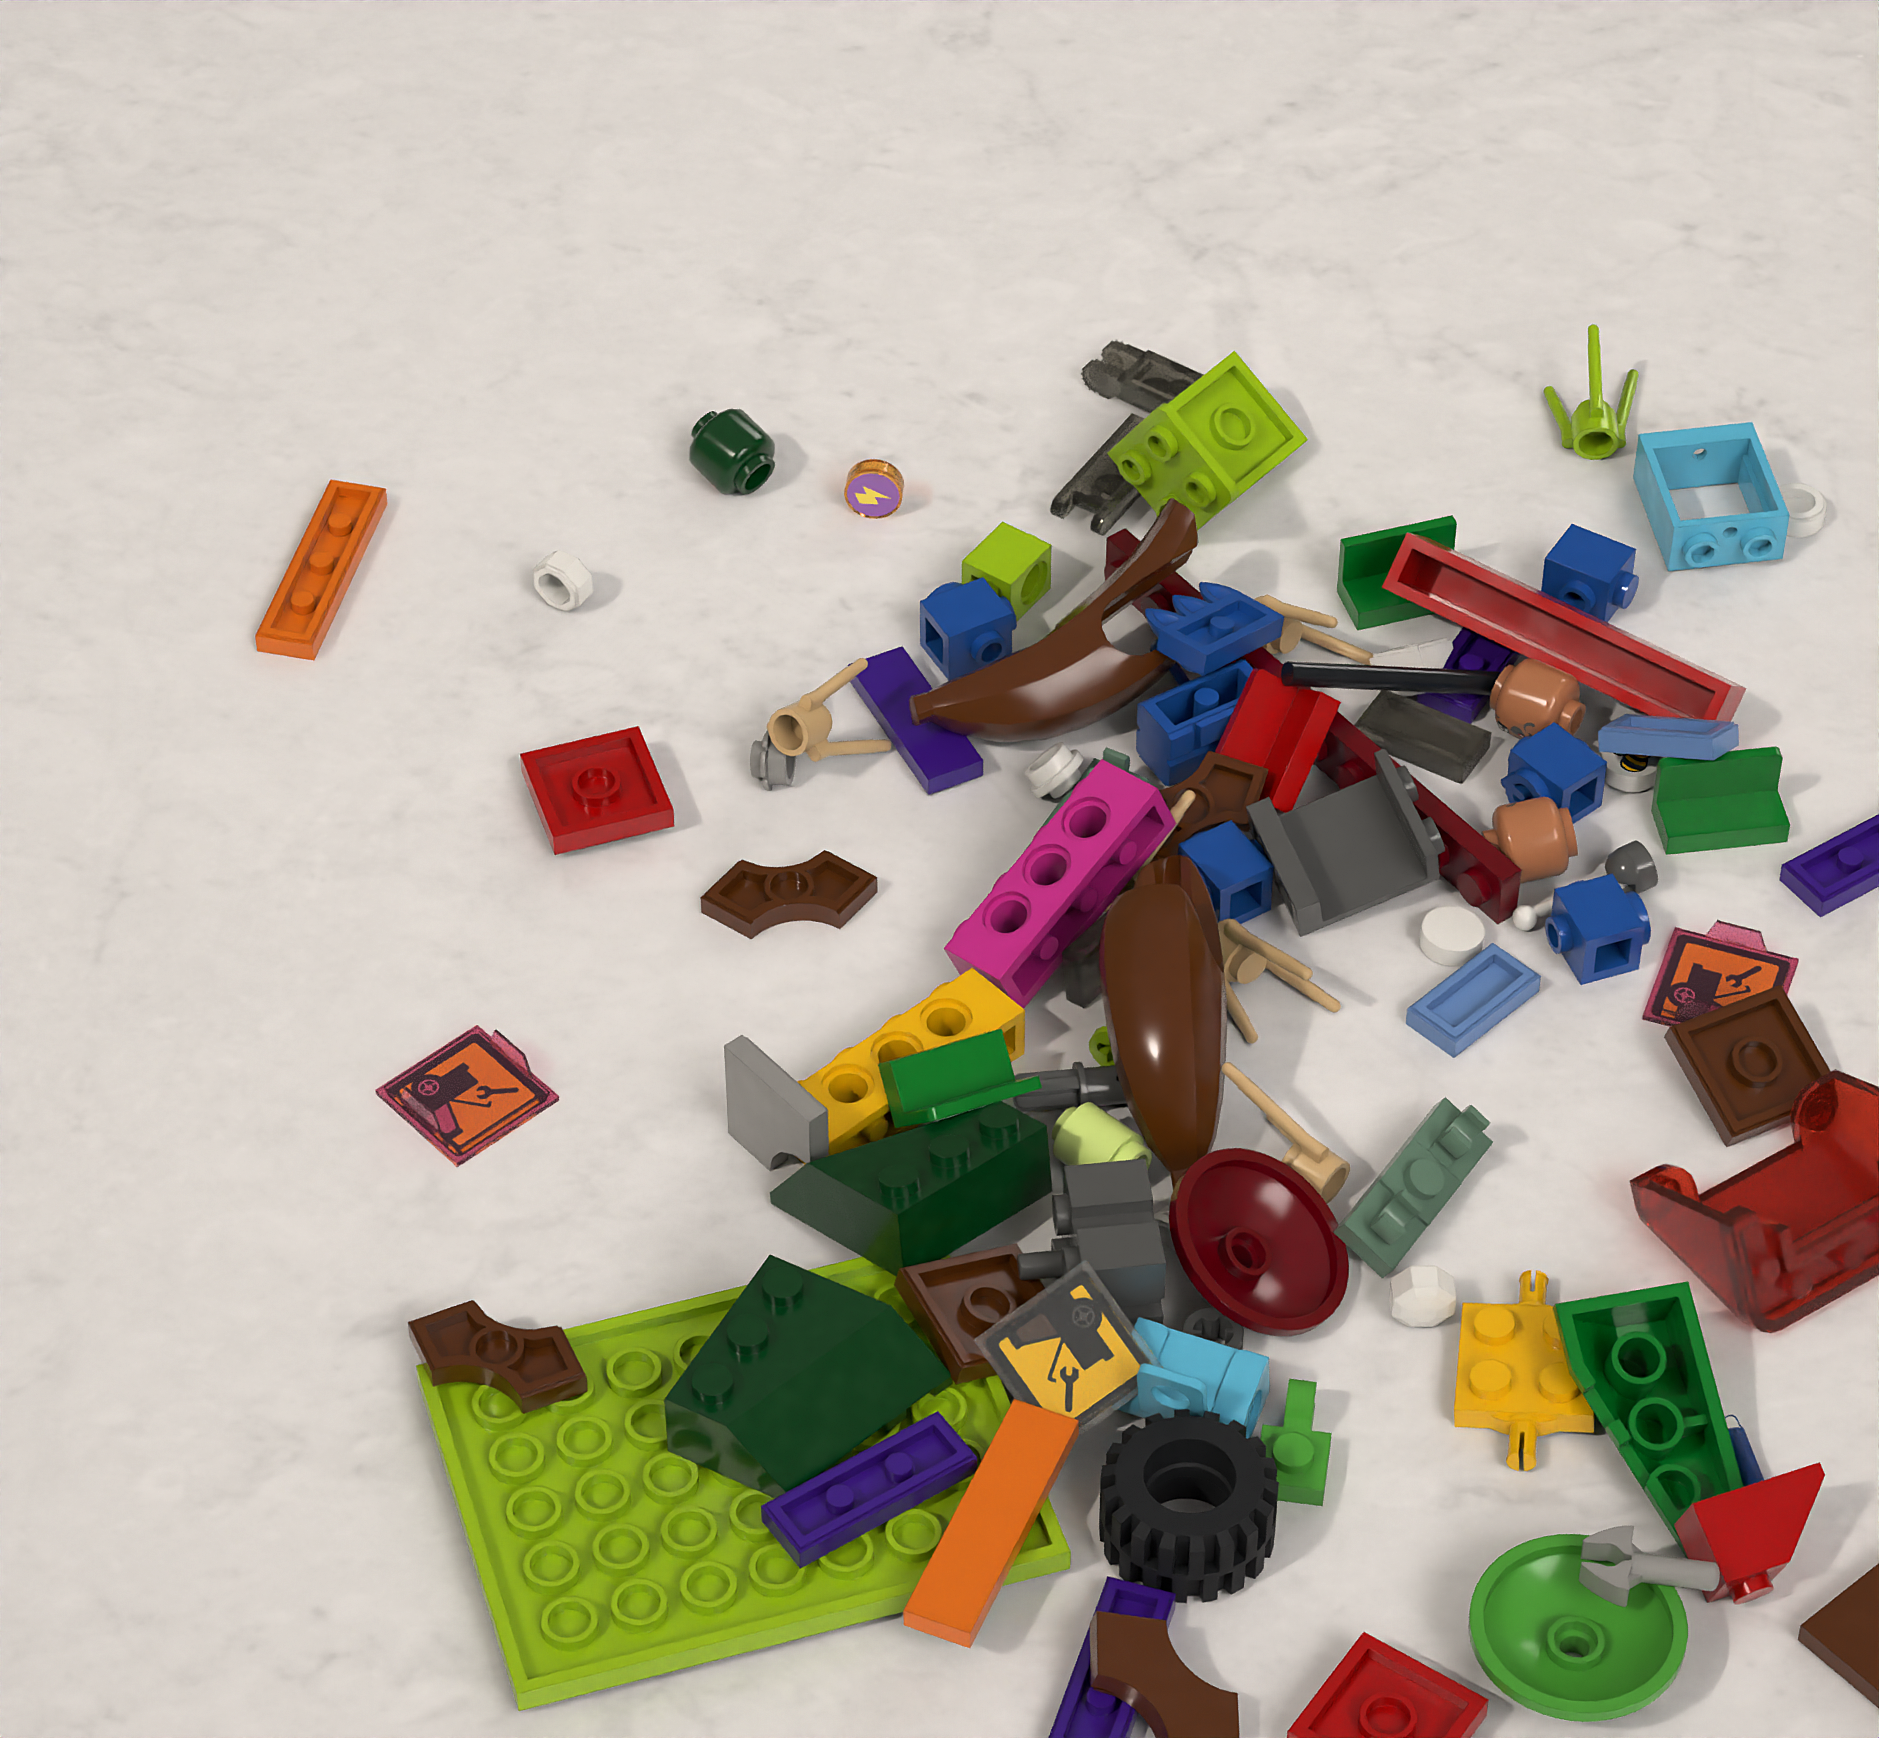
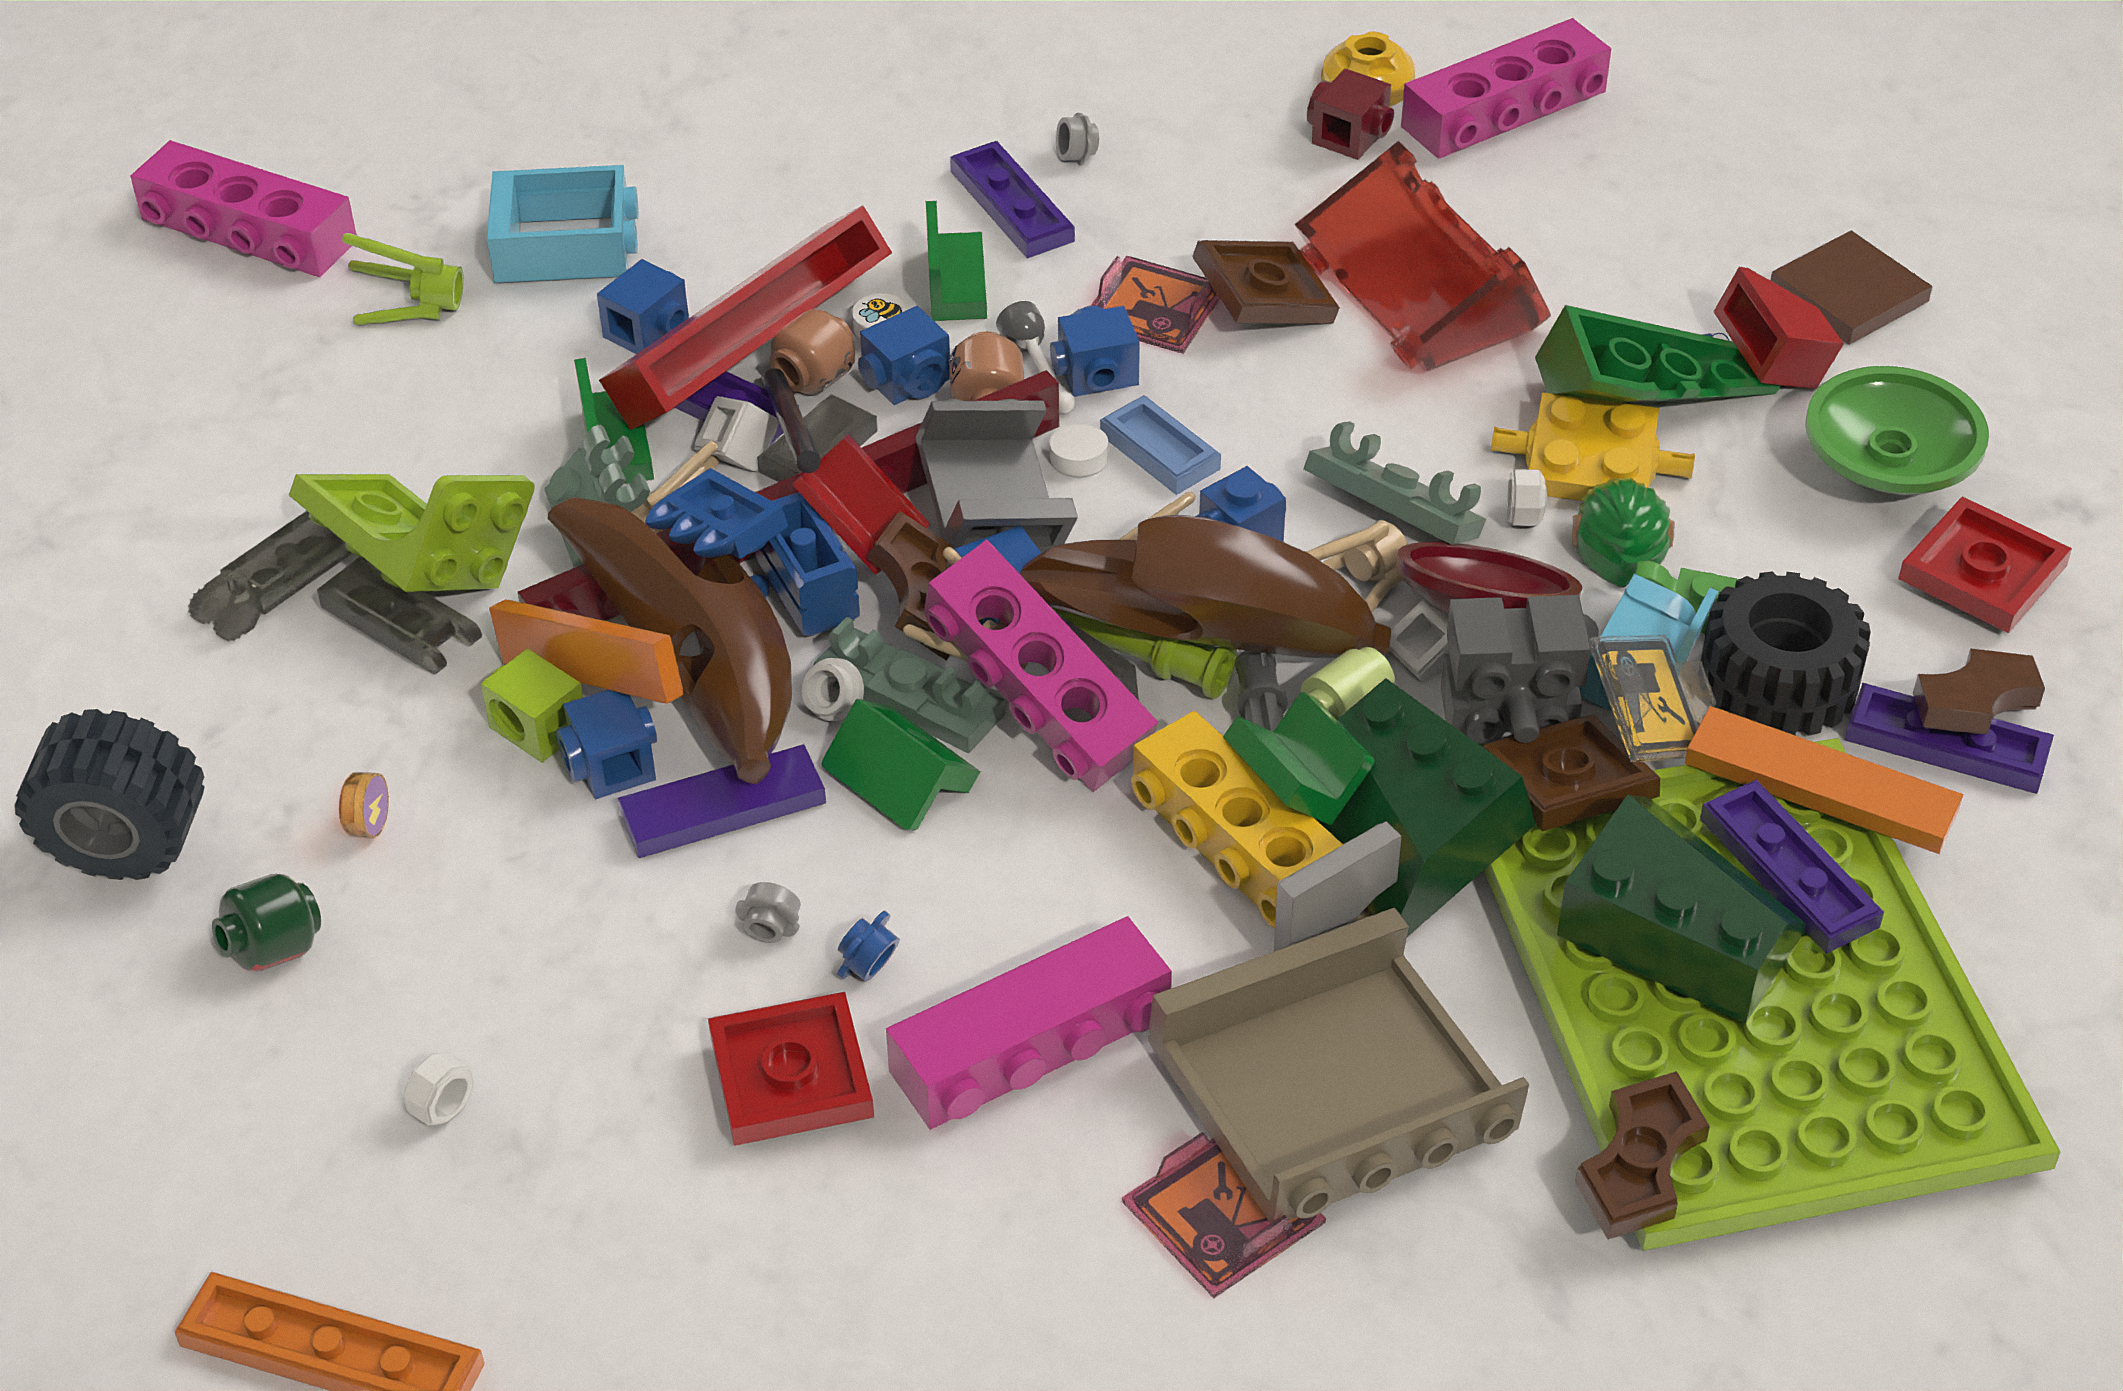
camera: 85 degrees left, 0 degrees up
reddish brown tile [700,850,878,939] -> none
tan plant [767,658,891,762] -> none
light grey bar [1579,1526,1720,1607] -> none
medium blue tile [1598,714,1739,761] -> none
none -> black wheel [14,709,205,880]
none -> dark pink brick [130,140,357,277]
none -> orange tile [489,599,684,704]
none -> sand green plate [544,424,650,567]
none -> green panel [821,699,981,831]
none -> blue plate [837,911,900,981]
none -> dark pink brick [886,916,1172,1130]
none -> dark tan panel [1148,908,1529,1227]
none -> blue brick [1196,466,1286,542]
none -> green hair [1572,477,1675,587]

